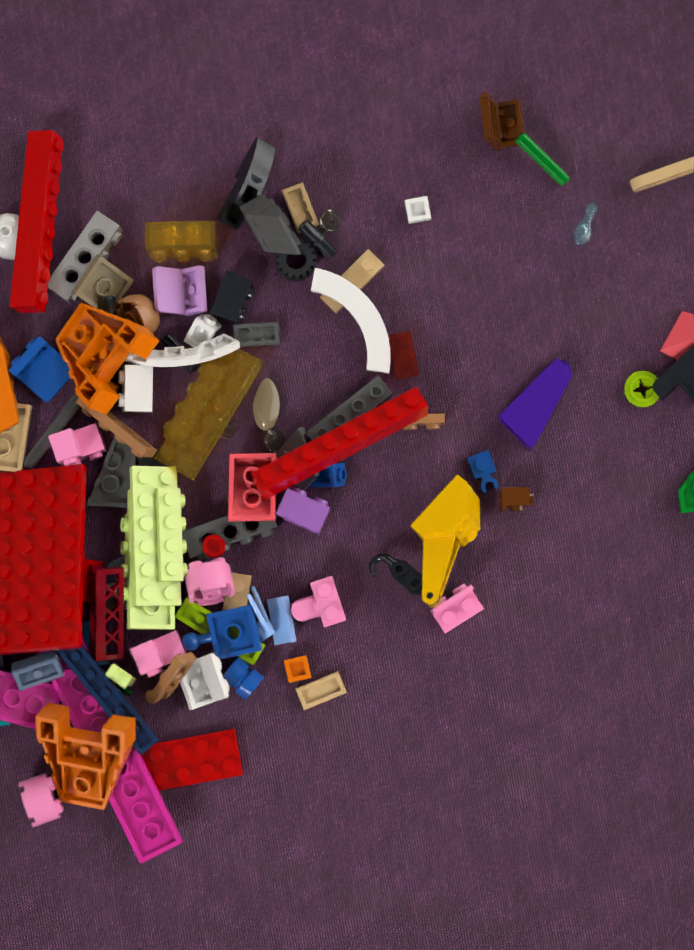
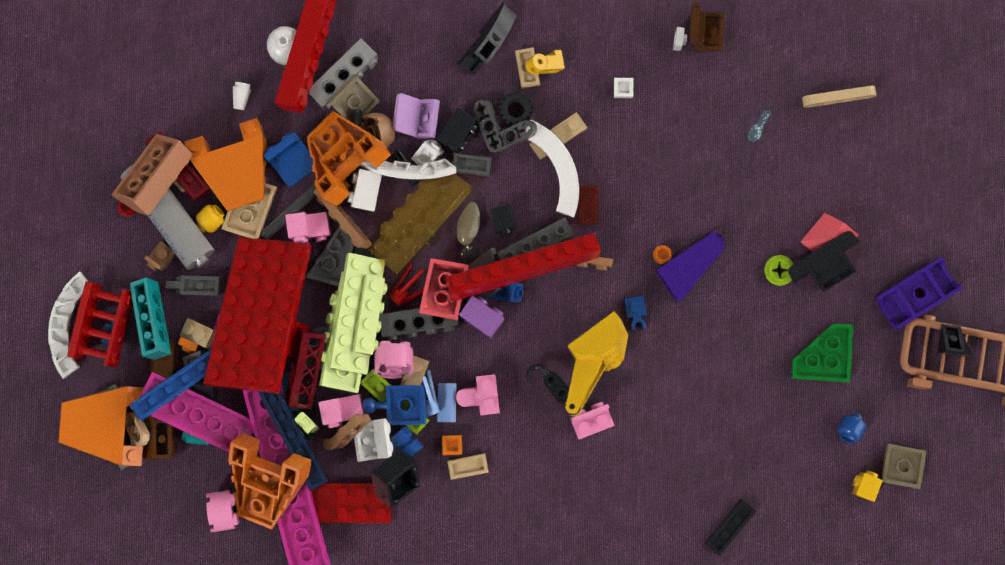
camera: 10 degrees right, 0 degrees up
sand blue slope [11,650,64,691] -> none
clear yellow brick [145,221,218,262] -> none
red plate [202,535,226,558] -> none
dark grey slope [239,194,301,255] -> none
black axle [298,219,337,259] -> none
clear smoke piece [319,210,341,233] -> none
reddish brown brick [500,487,534,512] -> none
green axle [515,133,570,186] -> none
none -> black container [371,449,420,509]
none -> red plant [389,263,424,306]
none -> dark grey beam [474,100,537,153]
none -> black brick [491,205,515,235]
none -> yellow leg [526,50,565,74]
none -> orange plate [653,245,672,264]
none -> white plate [673,27,687,51]
none -> black tile [704,498,757,556]

